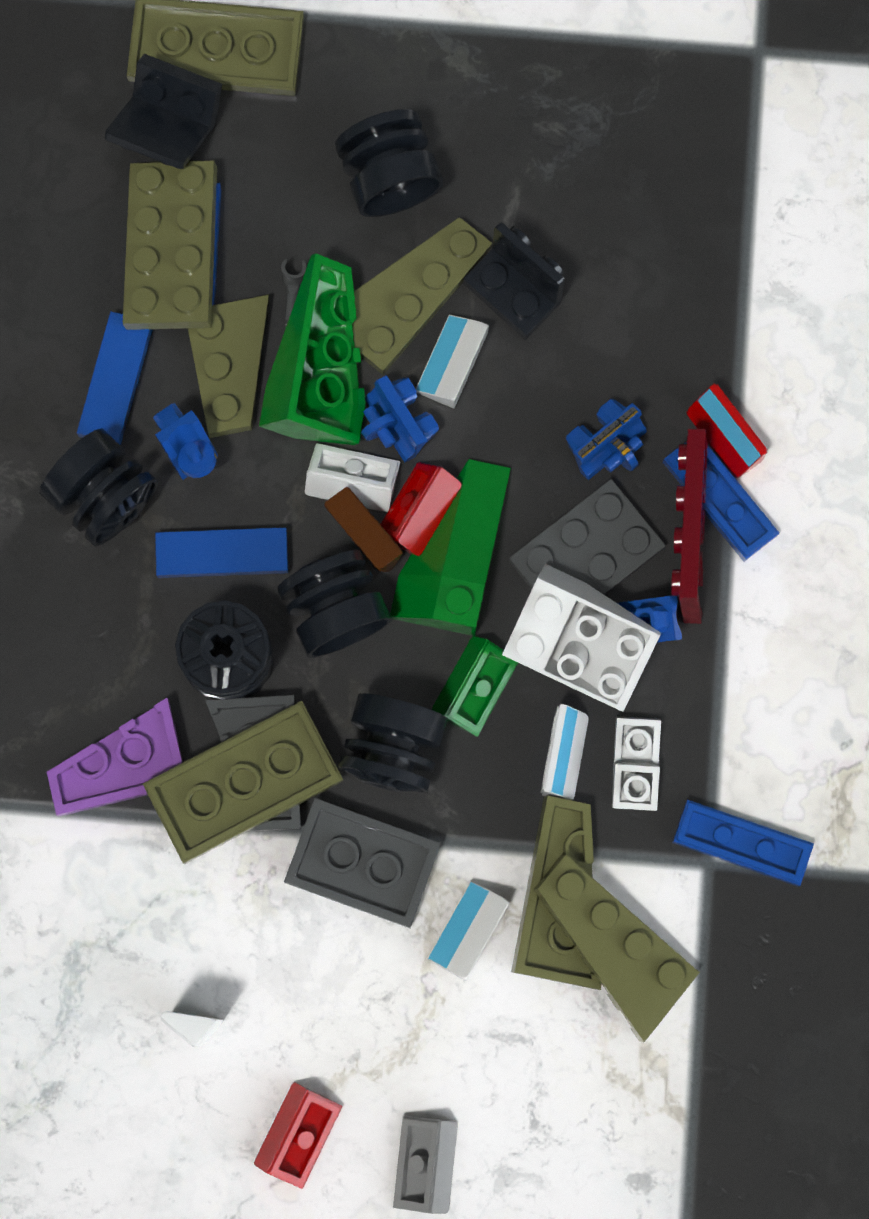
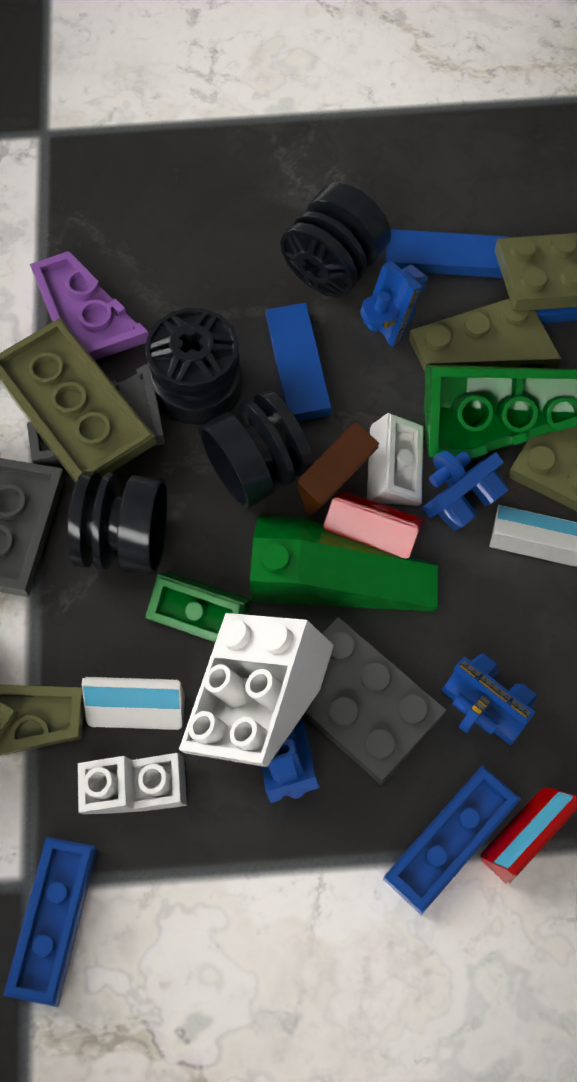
camera: 85 degrees right, 15 degrees down
dark red wing [671,429,708,624] -> none

